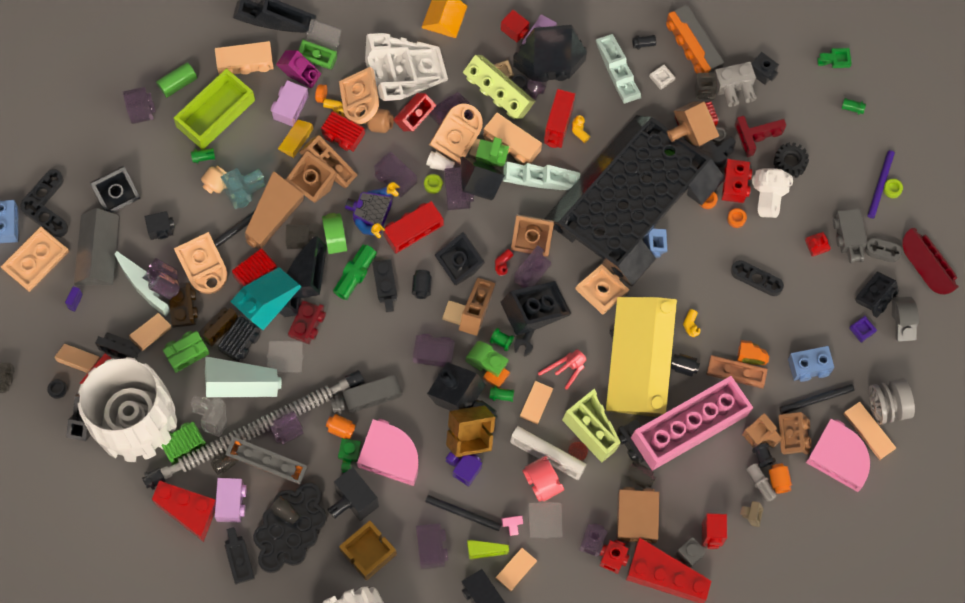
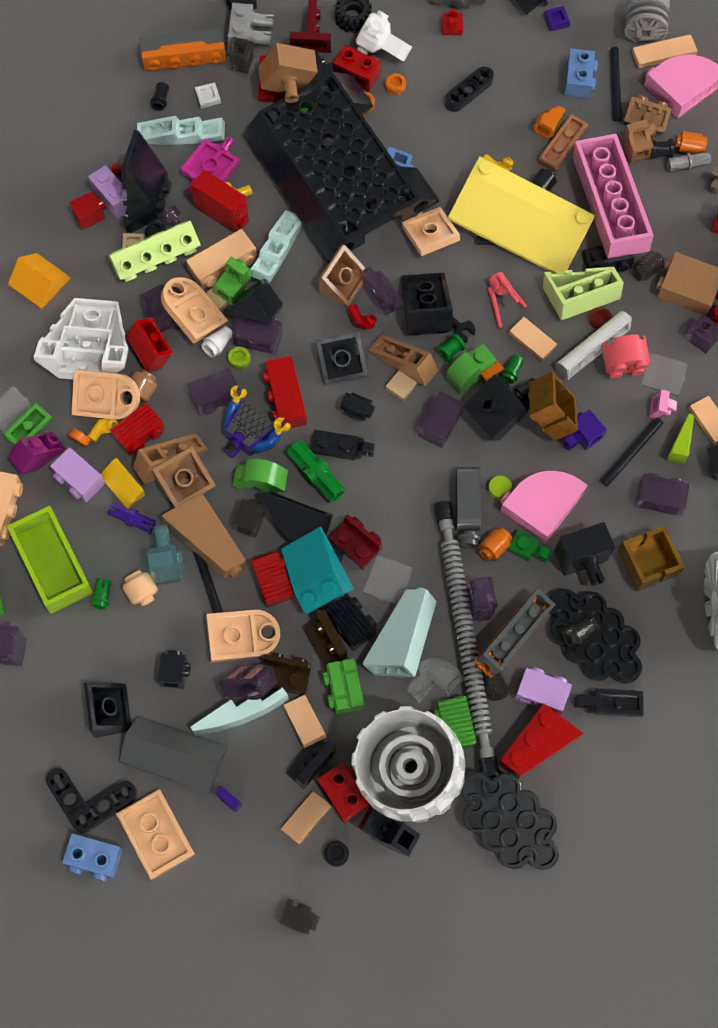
camera: 70 degrees left, 0 degrees up
none -> dark purple pin [108,502,156,534]
none -> dark pink plate [180,136,240,195]
none -> black plate [461,771,559,870]
none -> lime tile [488,475,512,500]

